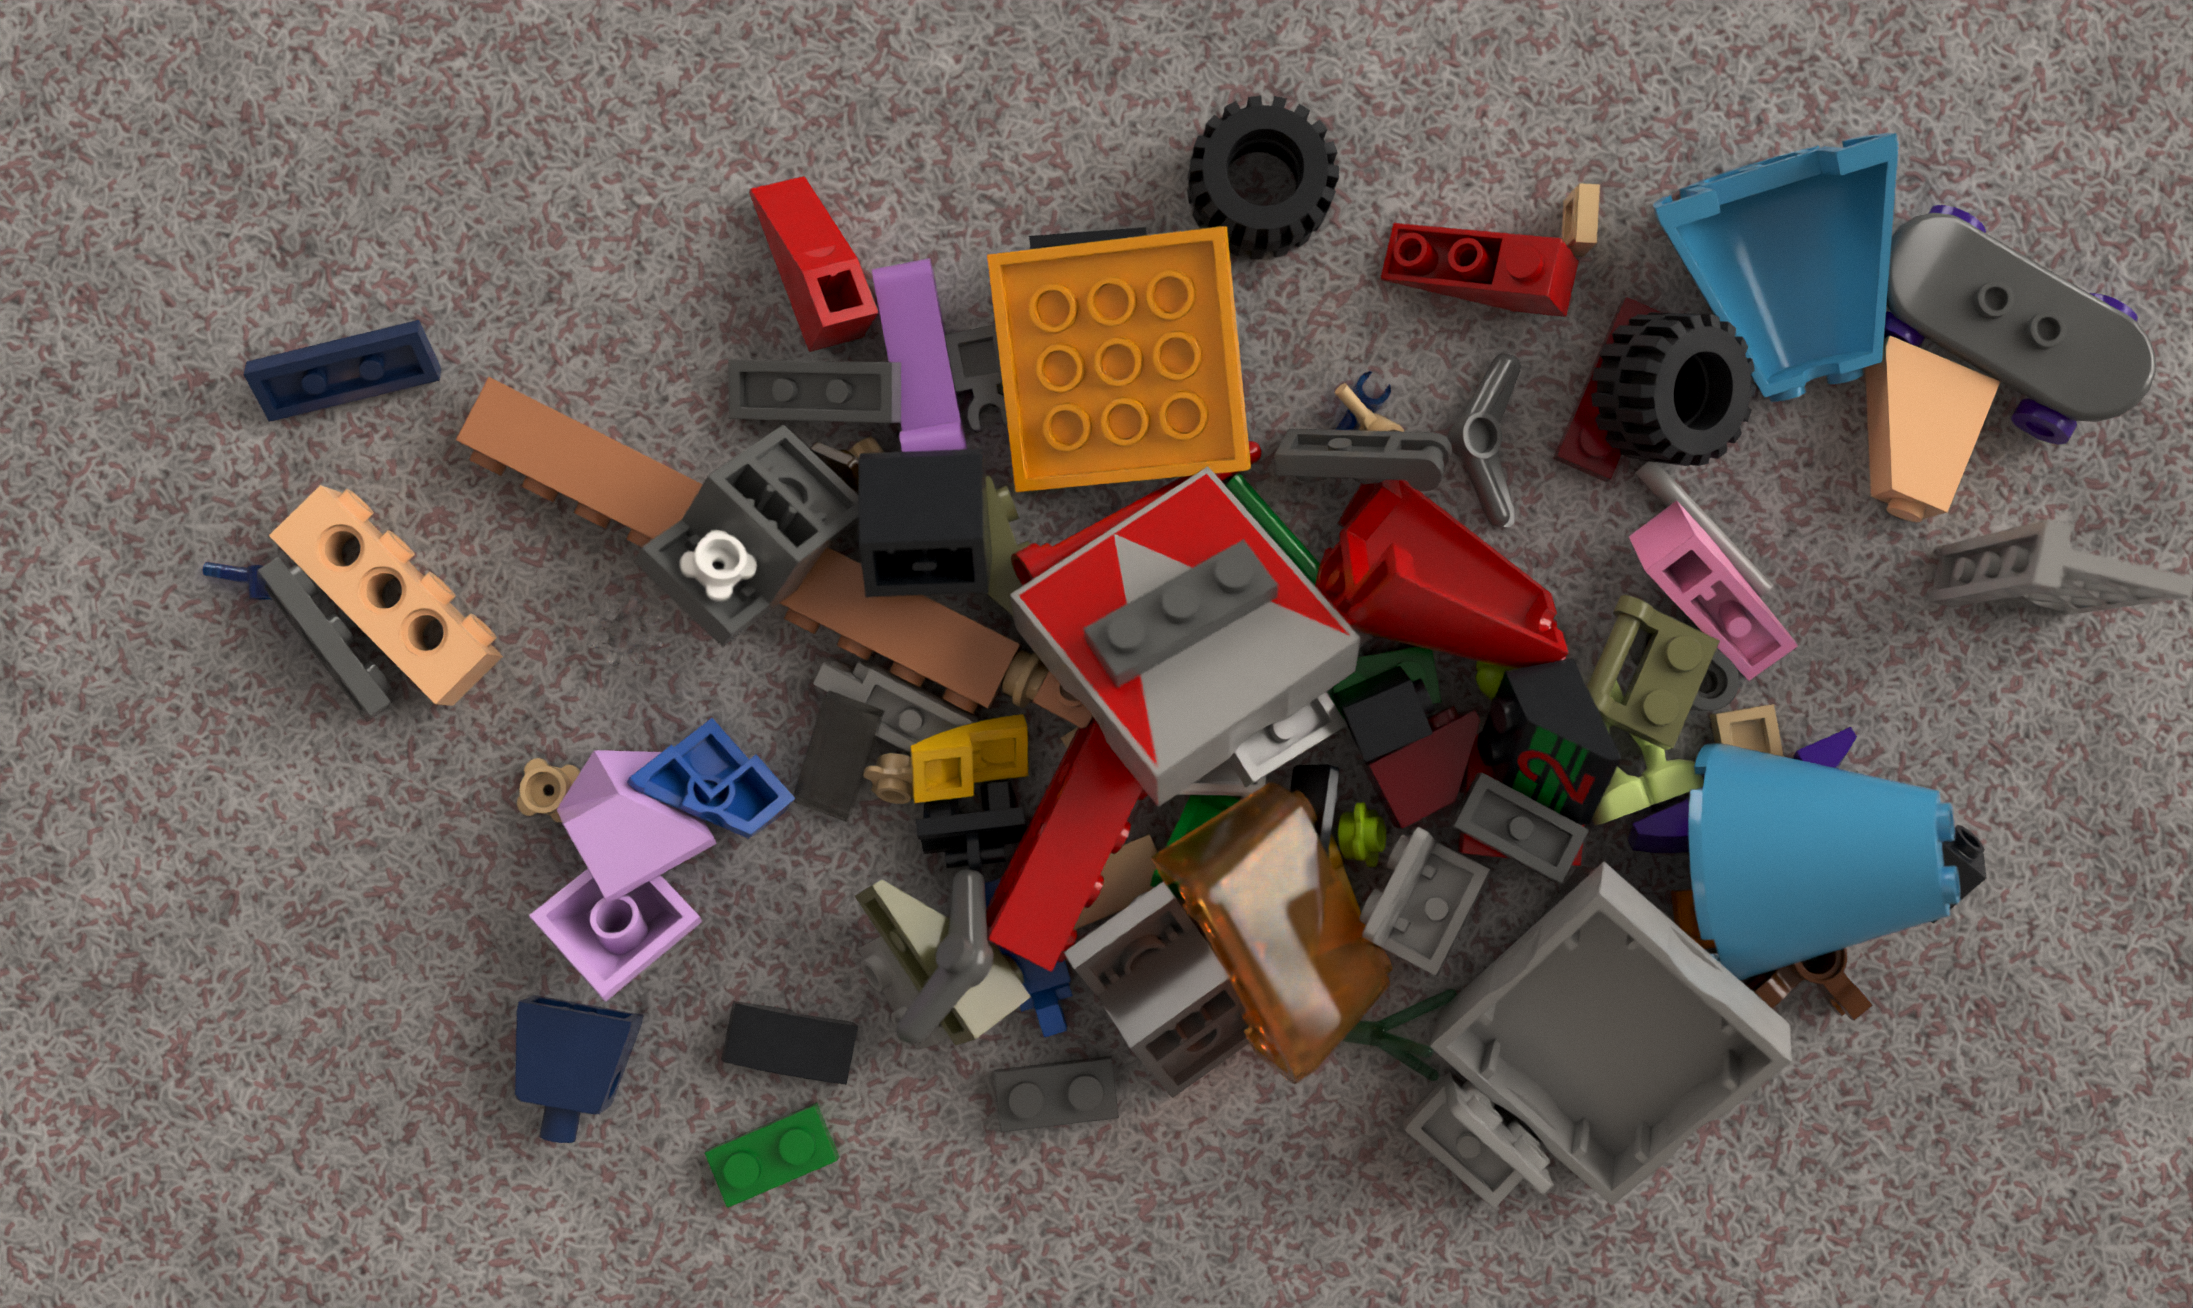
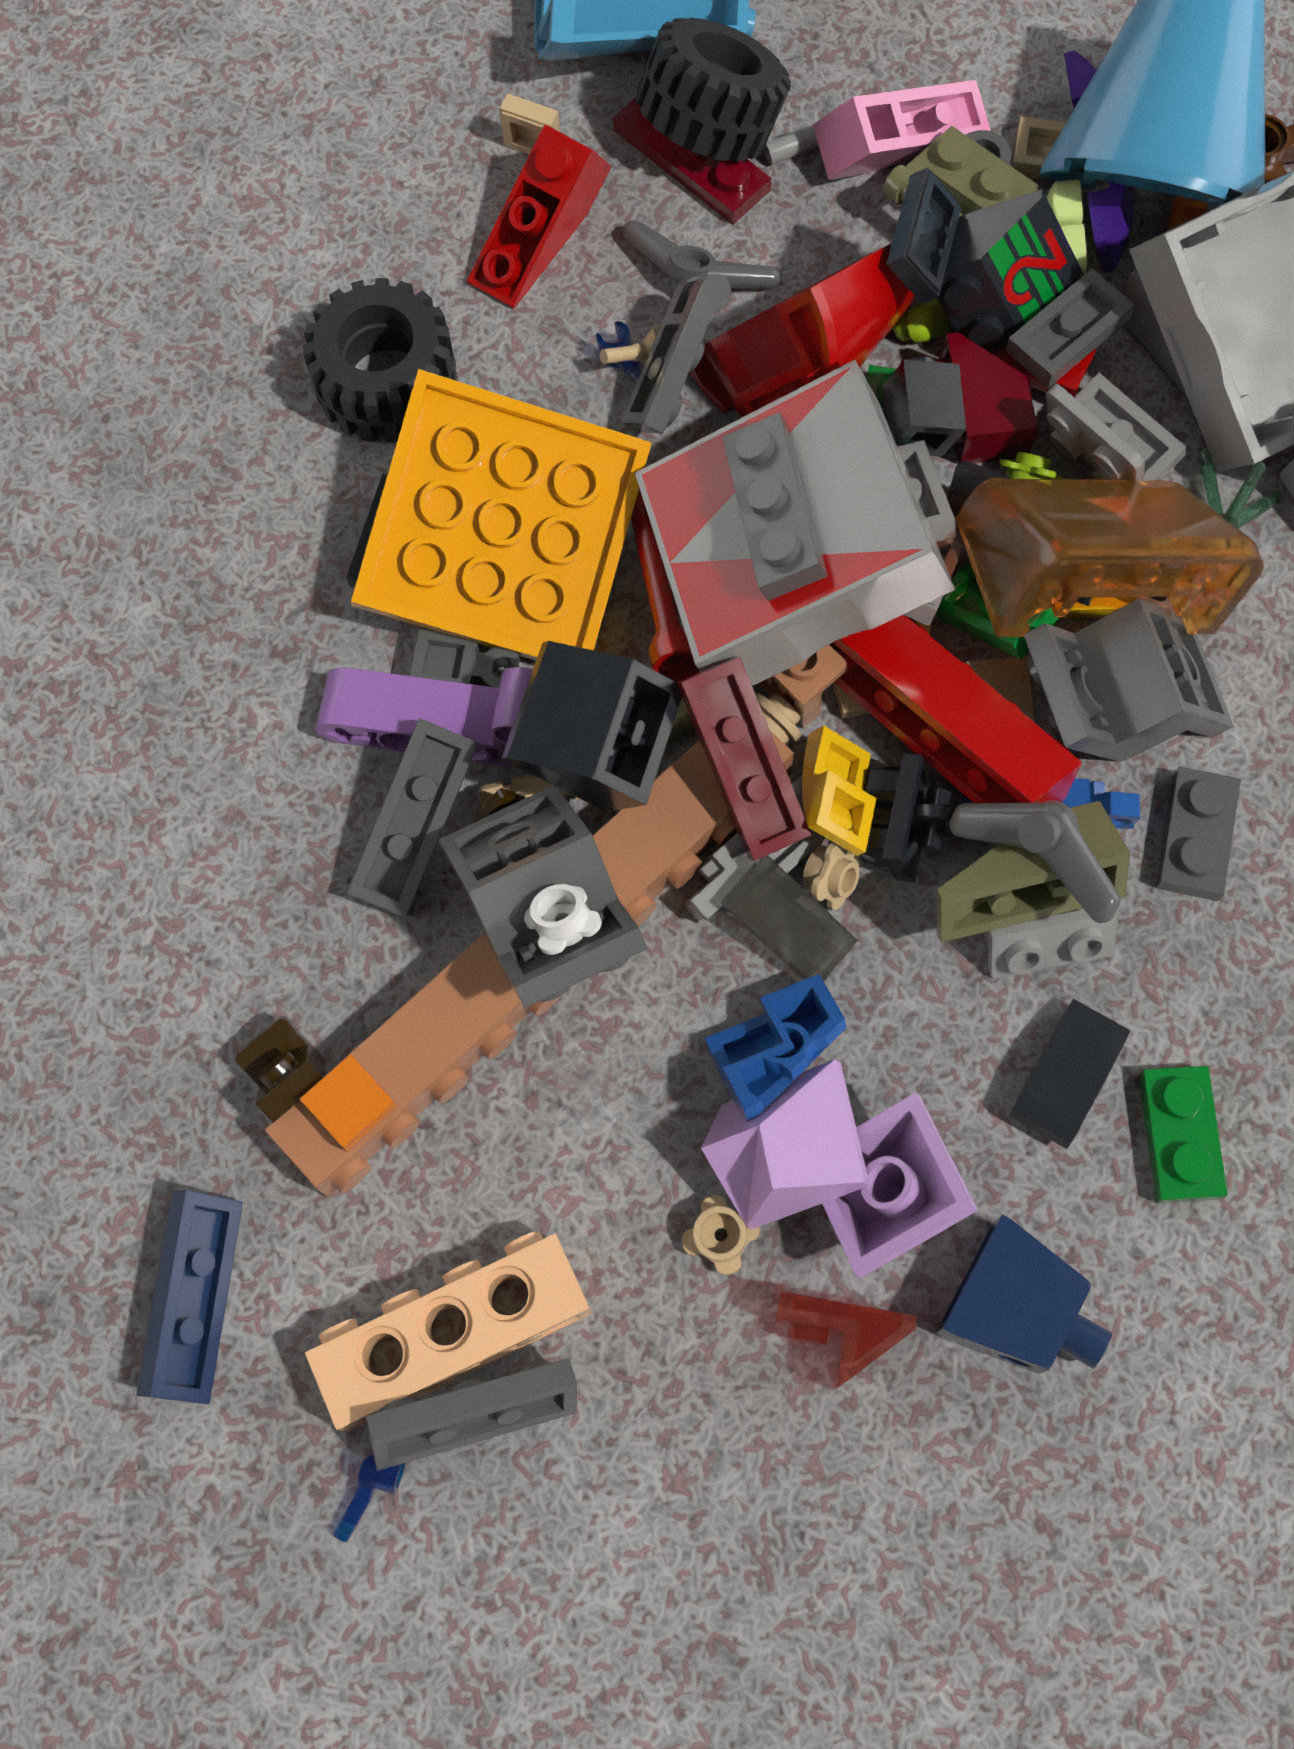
camera: 65 degrees left, 15 degrees down
red slope [749,176,878,352] -> none
none -> dark brown bracket [235,1016,326,1123]
none -> orange tile [300,1054,397,1152]
none -> dark red plate [676,657,812,861]
none -> clear red slope [774,1291,917,1391]
none -> black plate [886,168,961,304]

